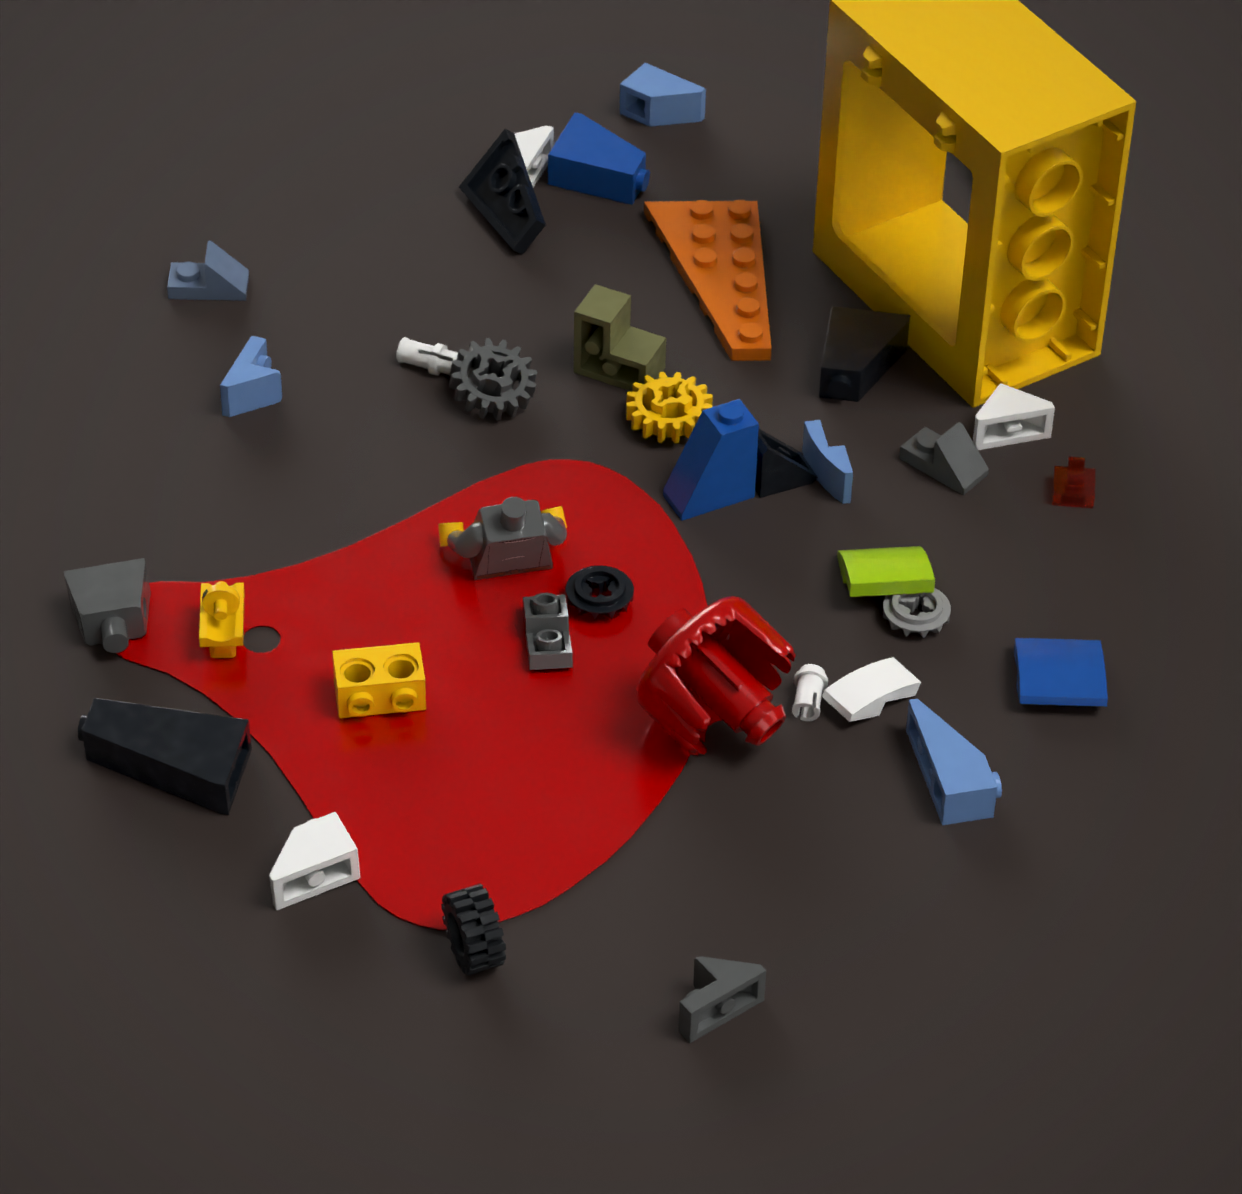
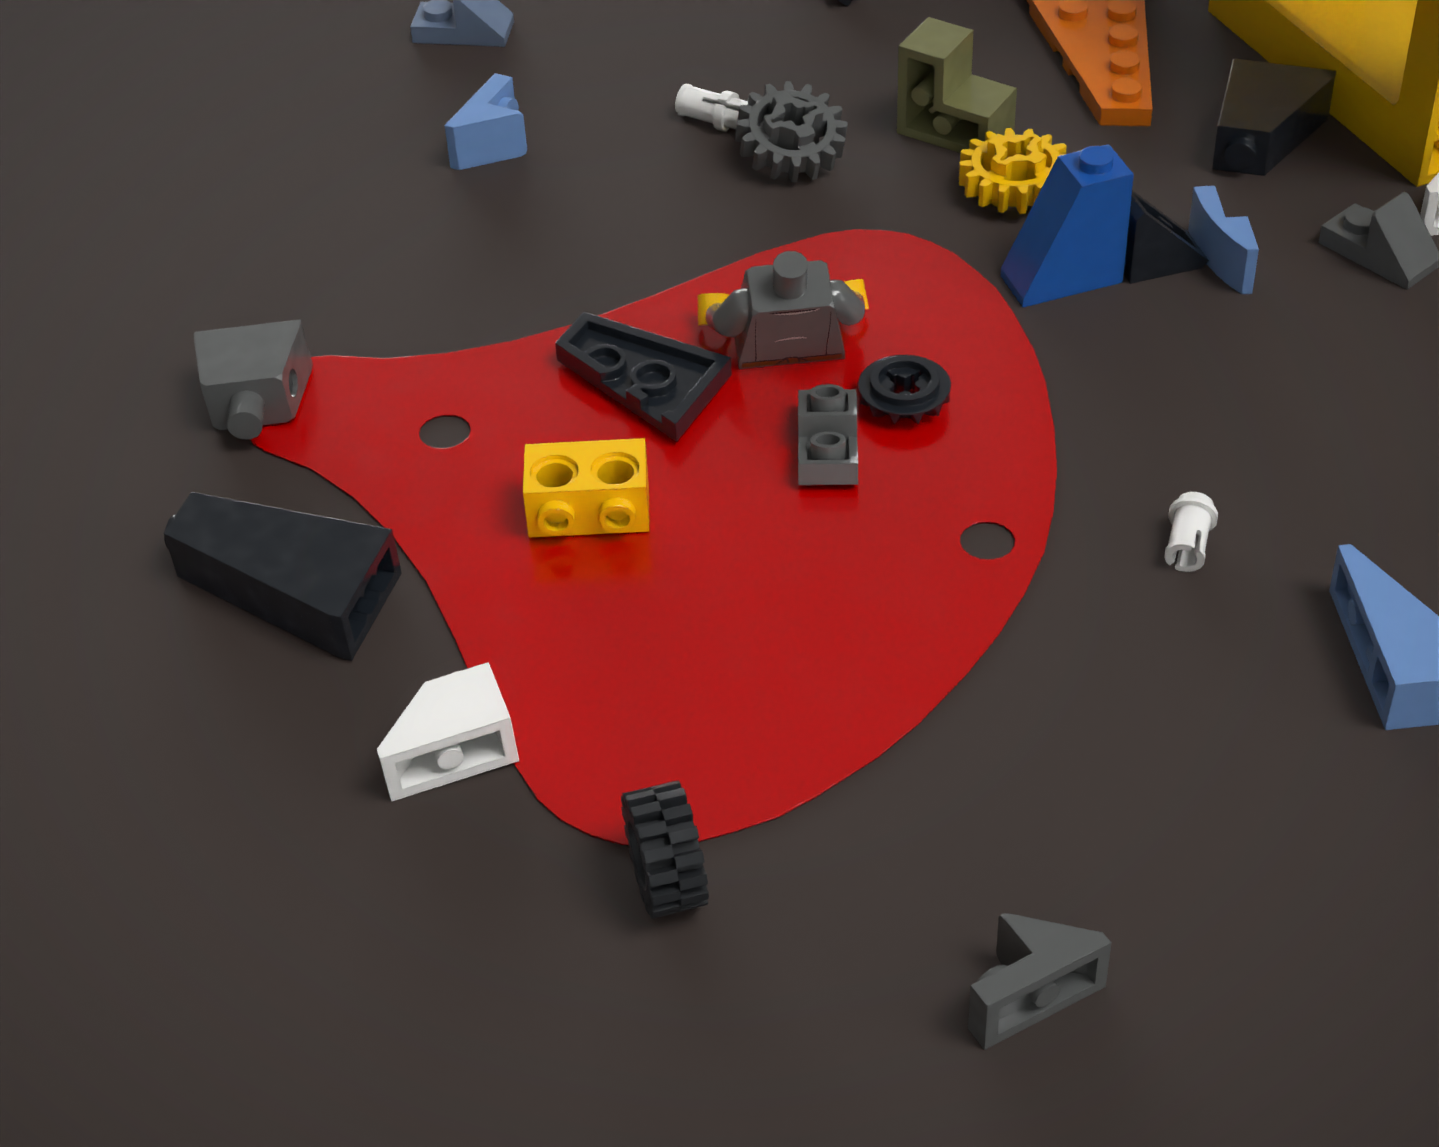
camera: 10 degrees right, 0 degrees up
yellow hips [199,581,245,658] -> none
red piece [636,596,796,755] -> none
white slope [822,657,921,722] -> none
lime slope [837,546,935,597] -> none
light grey gear [883,588,951,638] -> none
none -> black wing [555,312,732,442]

